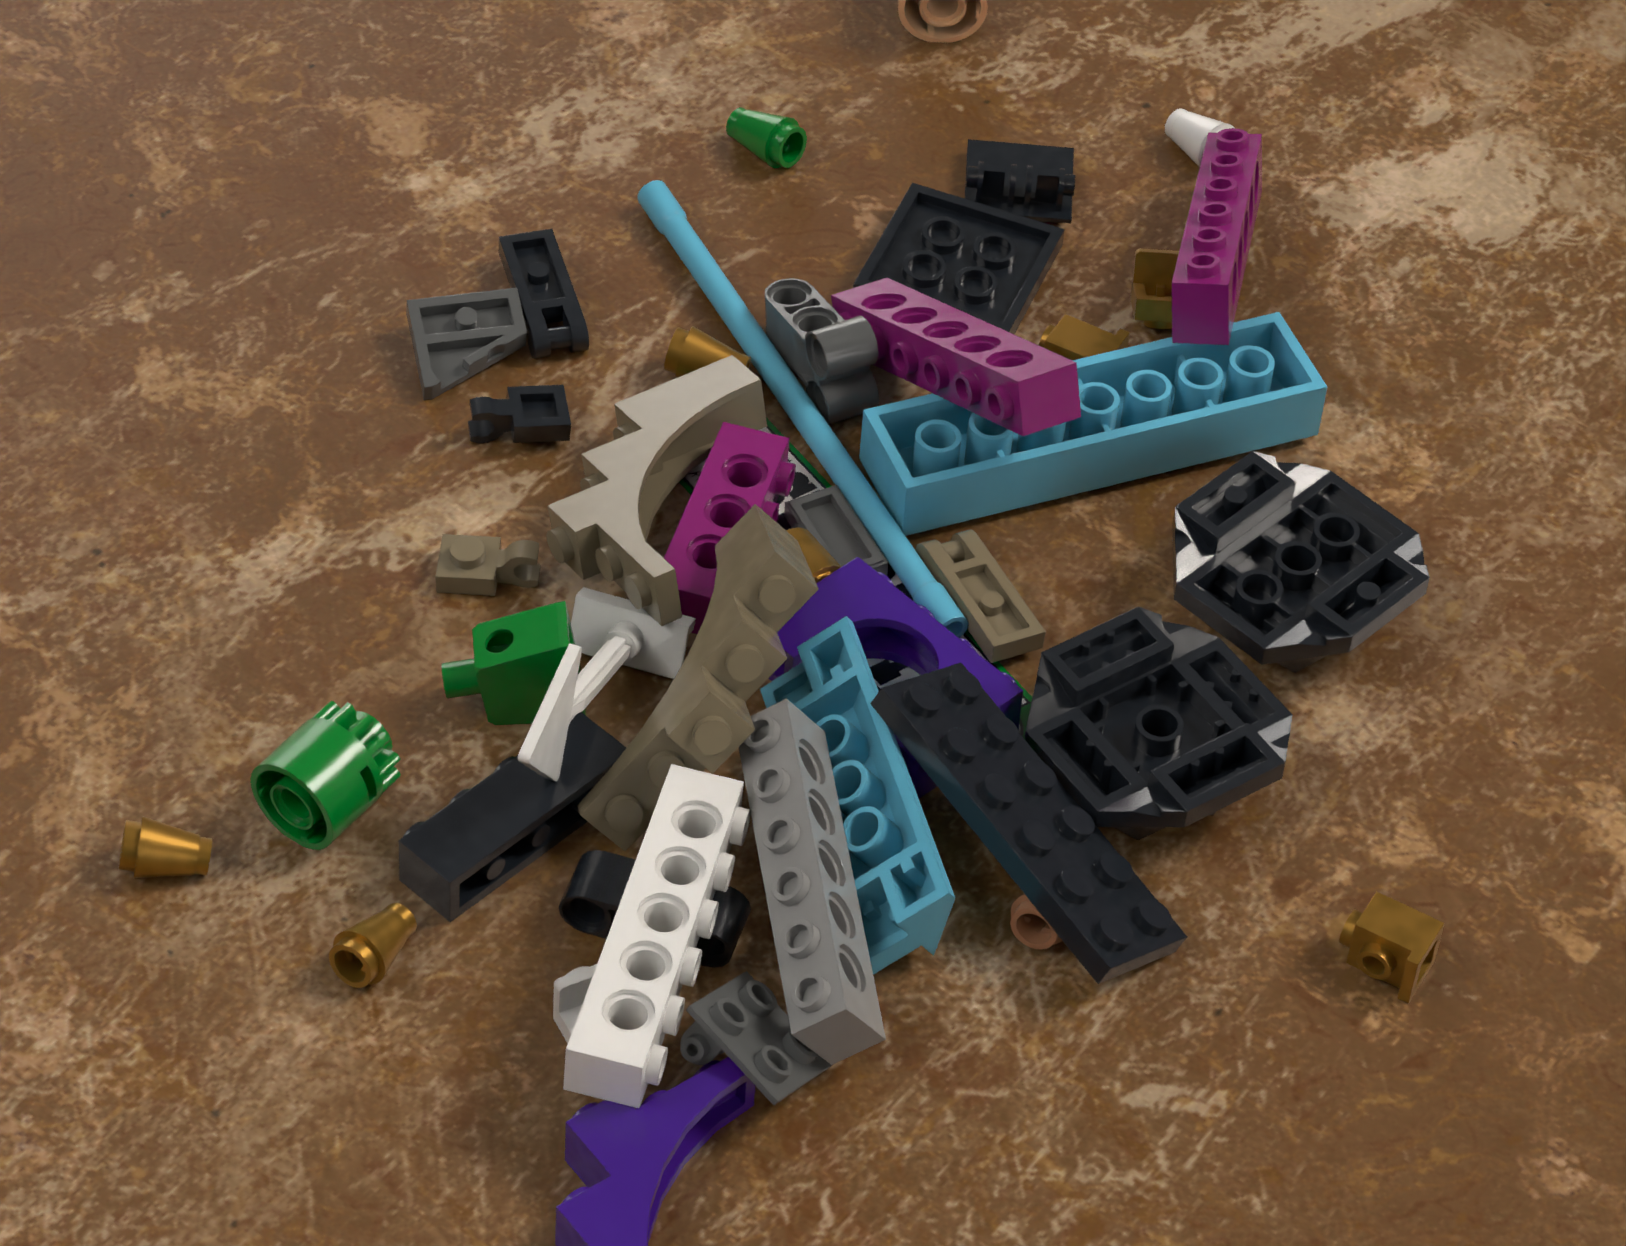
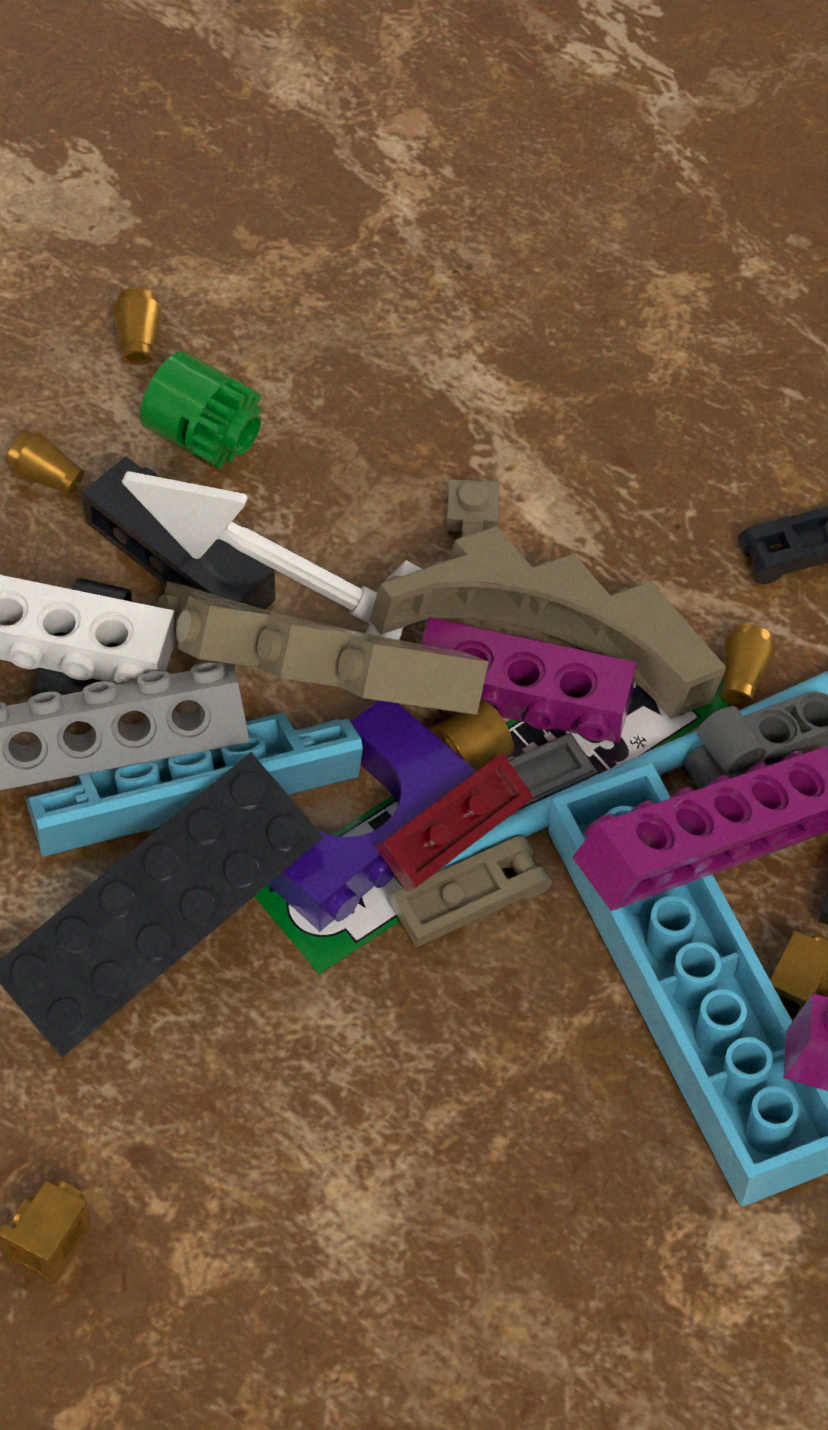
camera: 90 degrees right, 10 degrees up
dark grey wing [406,288,527,400] -> none
green torso [441,601,586,725] -> none
black plate [468,385,571,443] -> none
black piece [1025,606,1293,840] -> none
black piece [1172,451,1430,673] -> none
none -> dark red plate [375,752,534,892]

